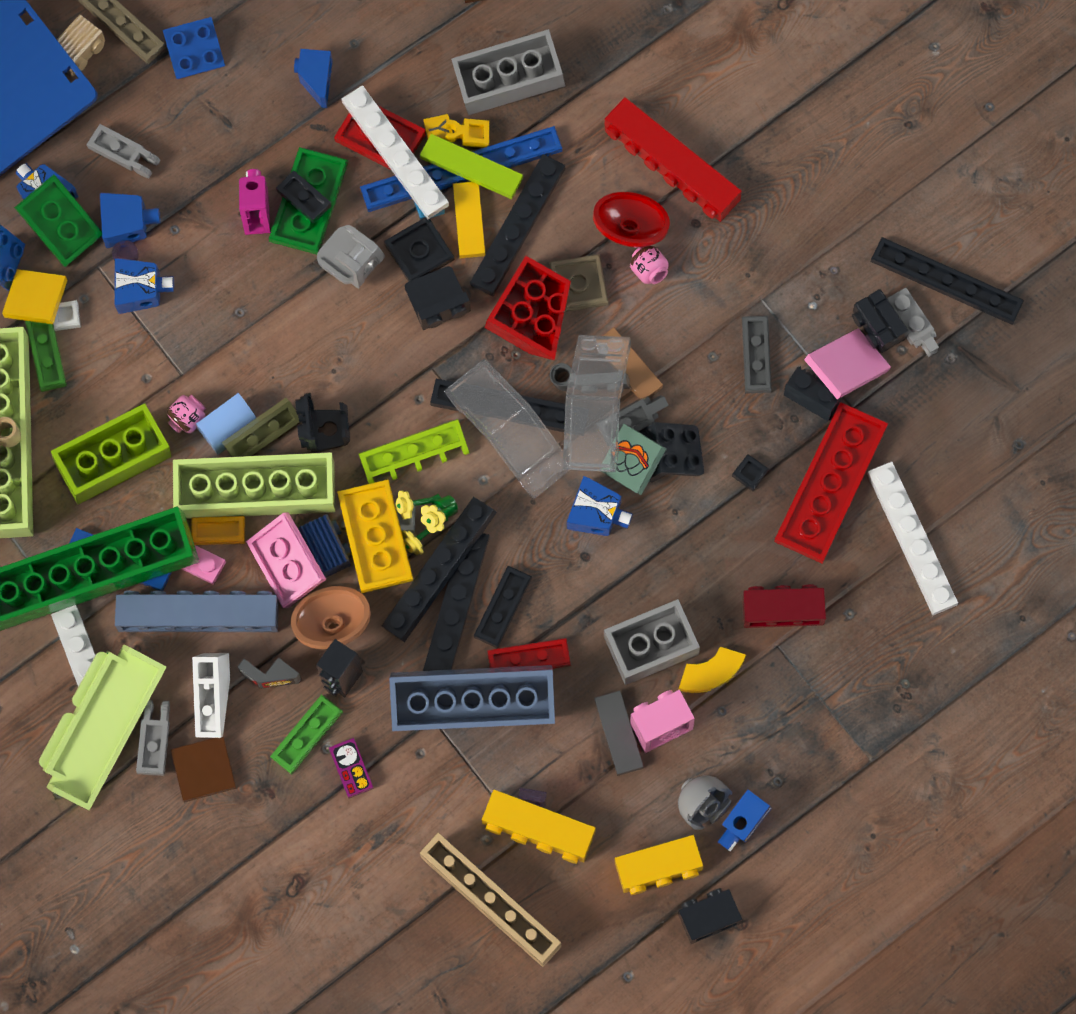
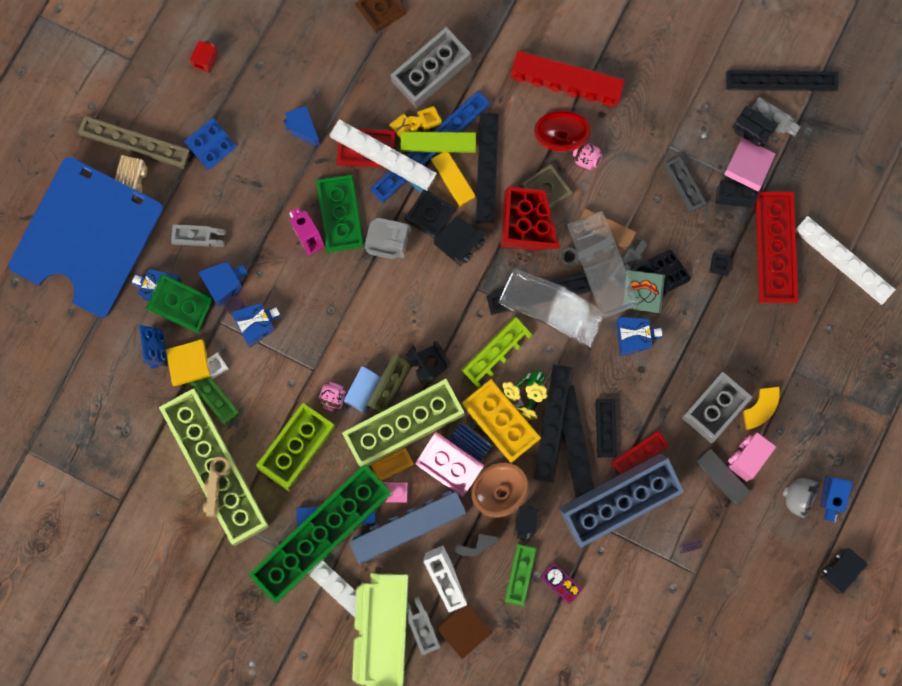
camera: 30 degrees left, 5 degrees up
black plate [276,170,332,224] -> none
tan brick [420,833,561,967] -> none
yellow brick [482,789,596,864] -> none
yellow brick [615,835,703,895] -> none
dark red brick [742,584,826,628] -> none

